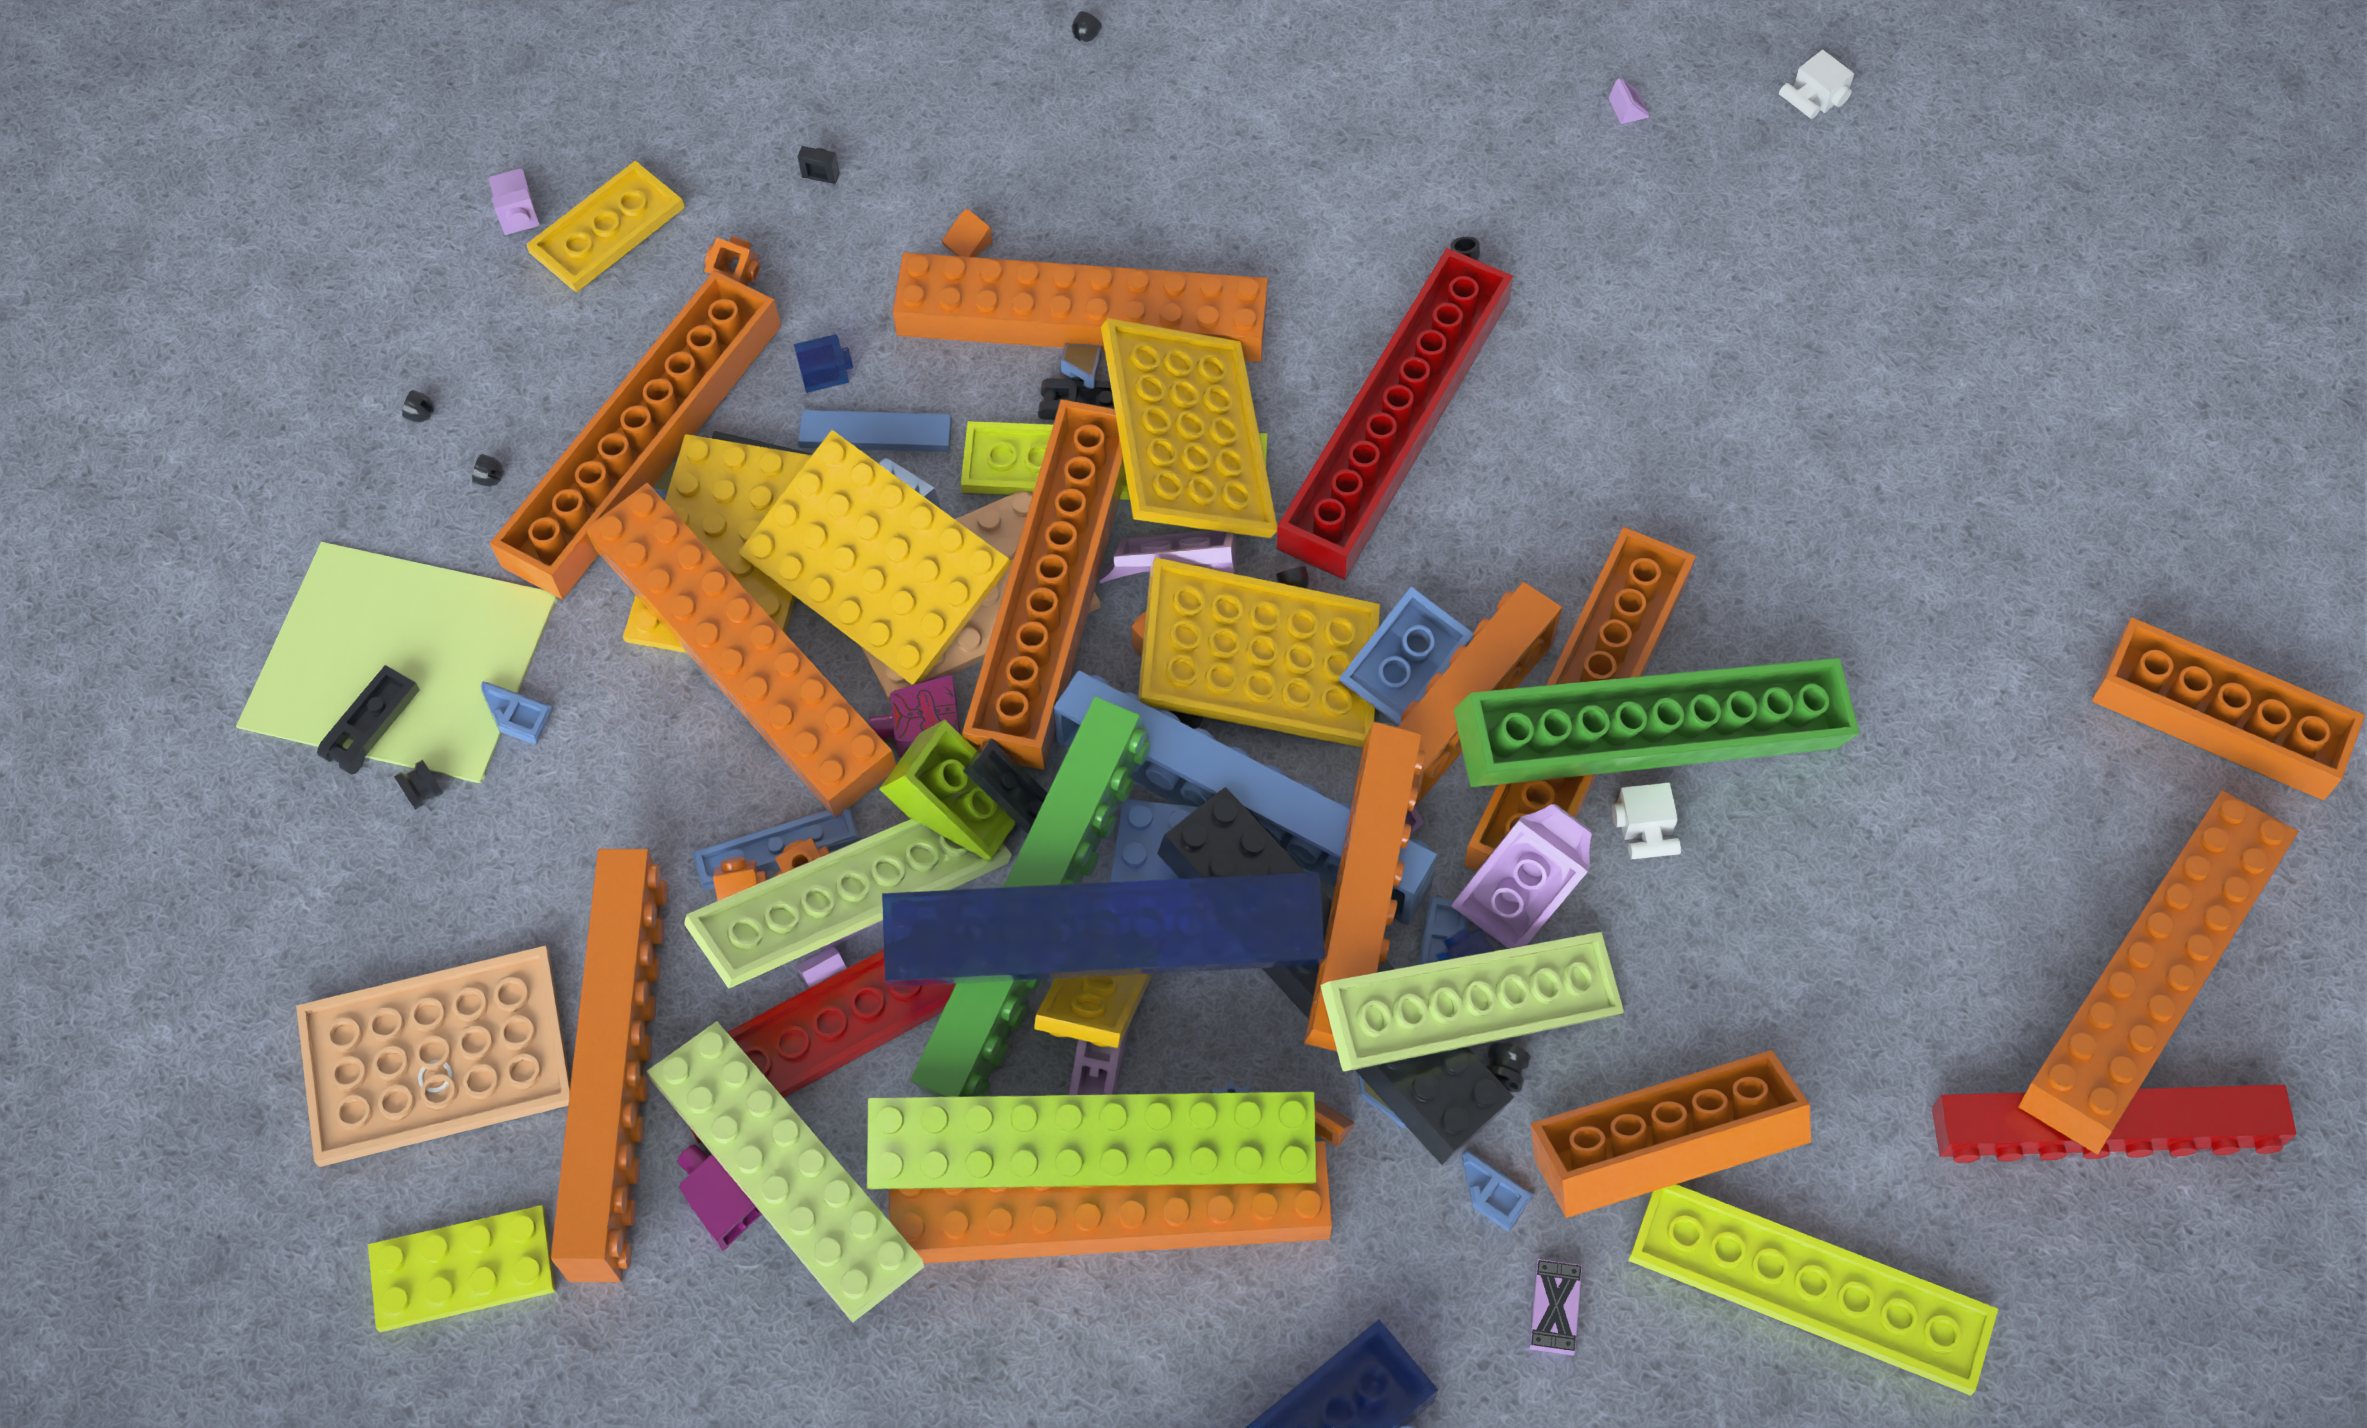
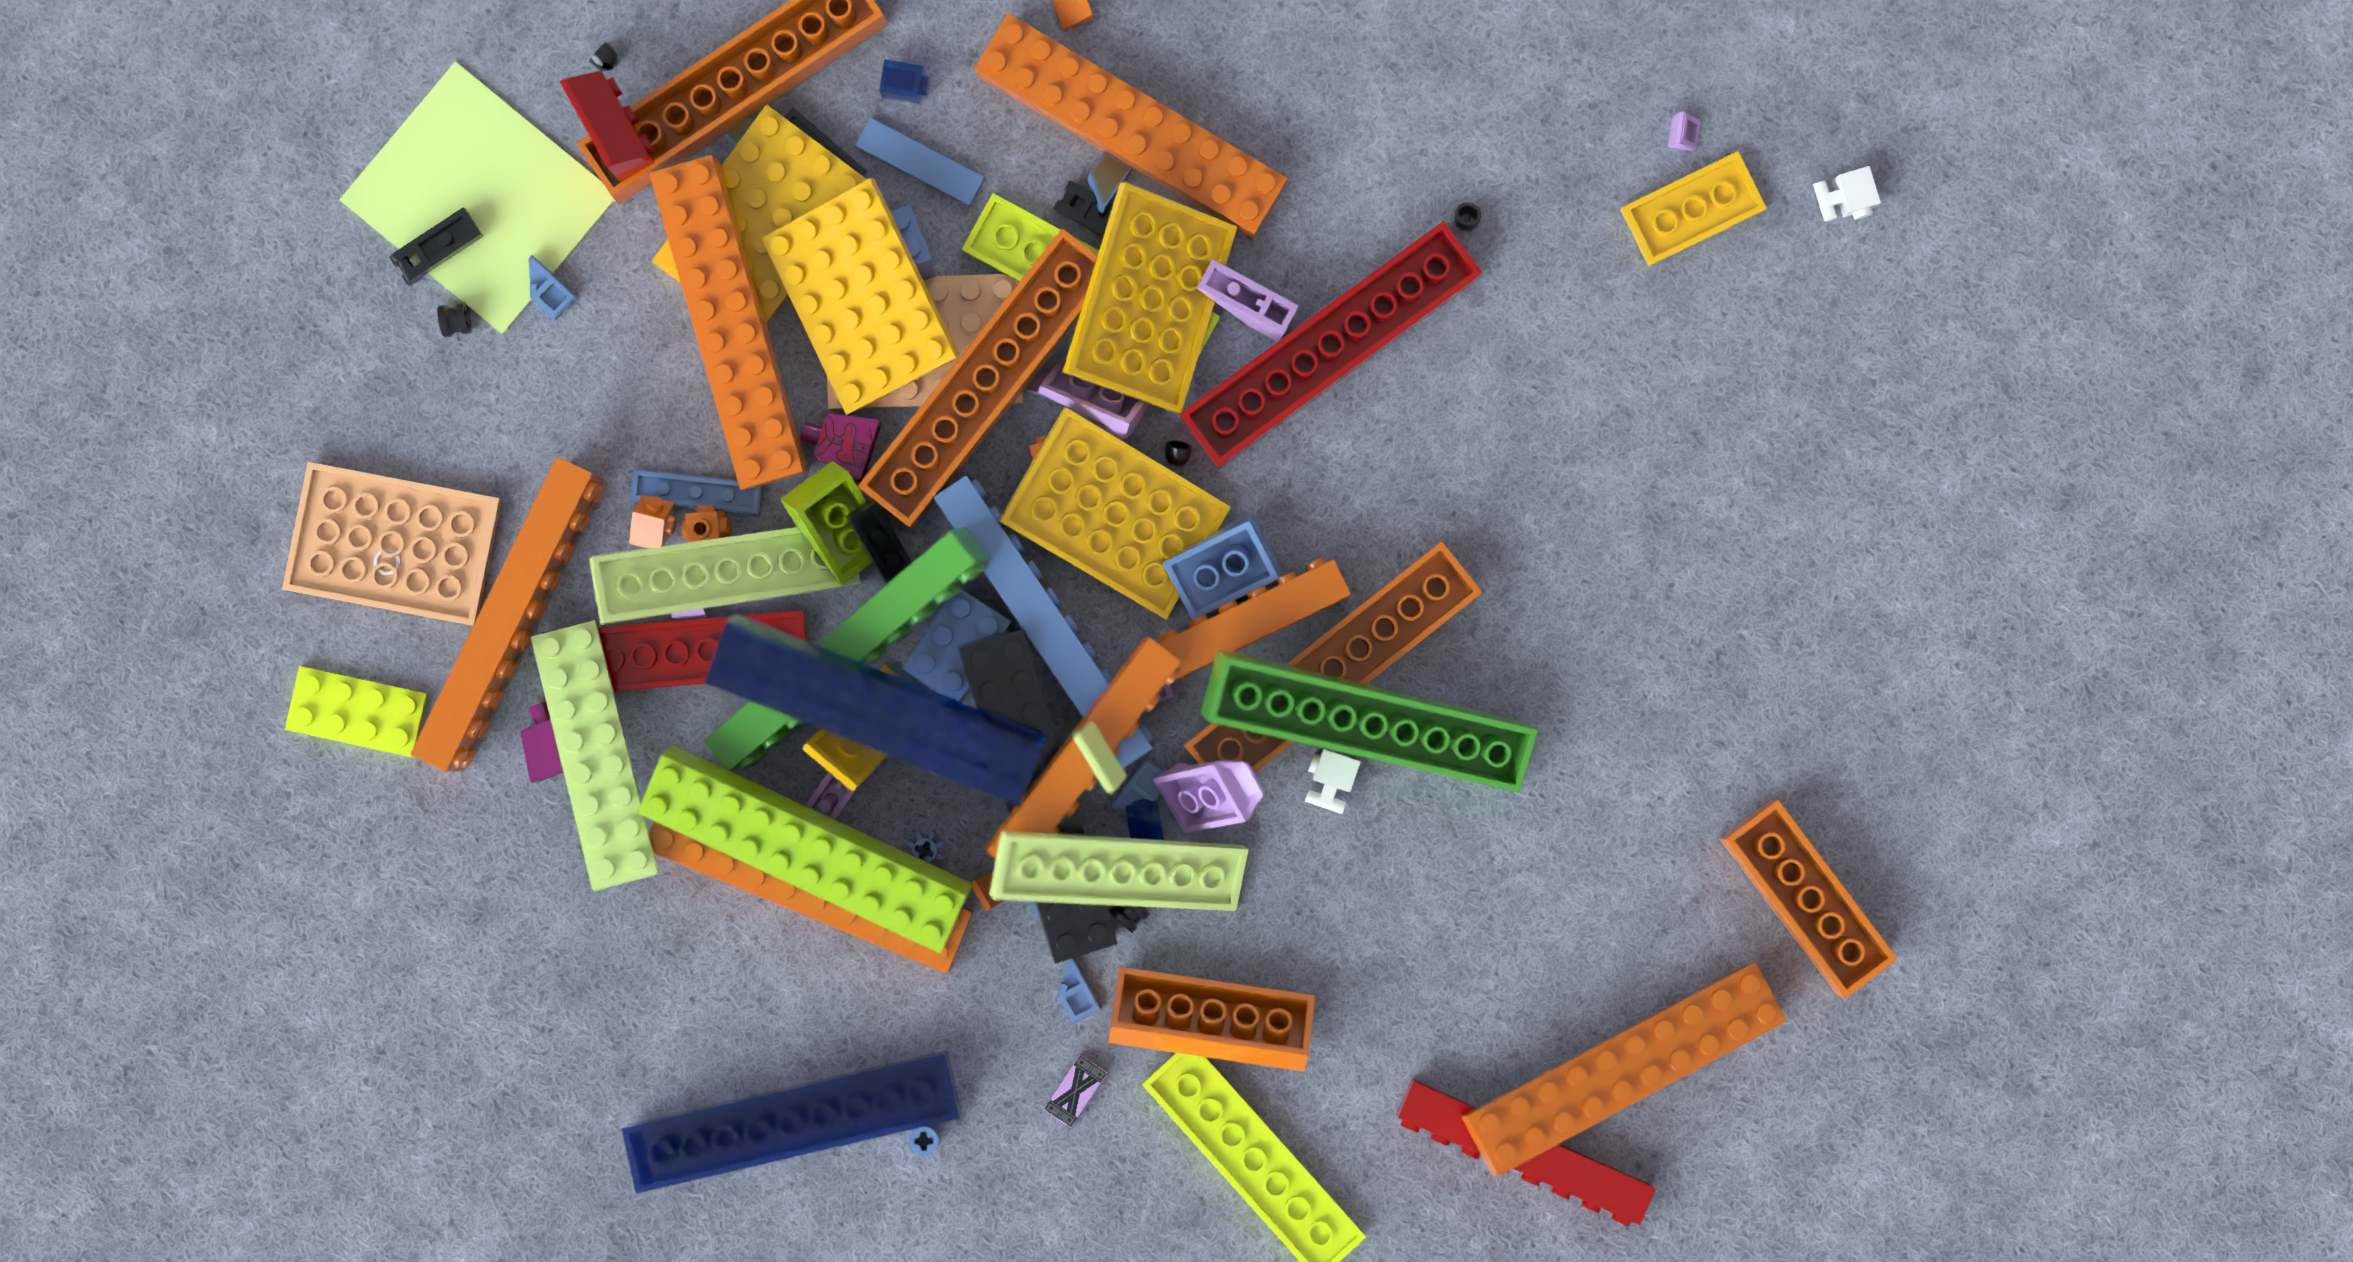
camera: 25 degrees right, 25 degrees up
none -> red slope [559,70,655,182]
none -> yellowish green slope [1071,721,1126,793]
none -> lavender slope [1197,259,1299,342]
none -> yellow plate [1620,151,1767,267]

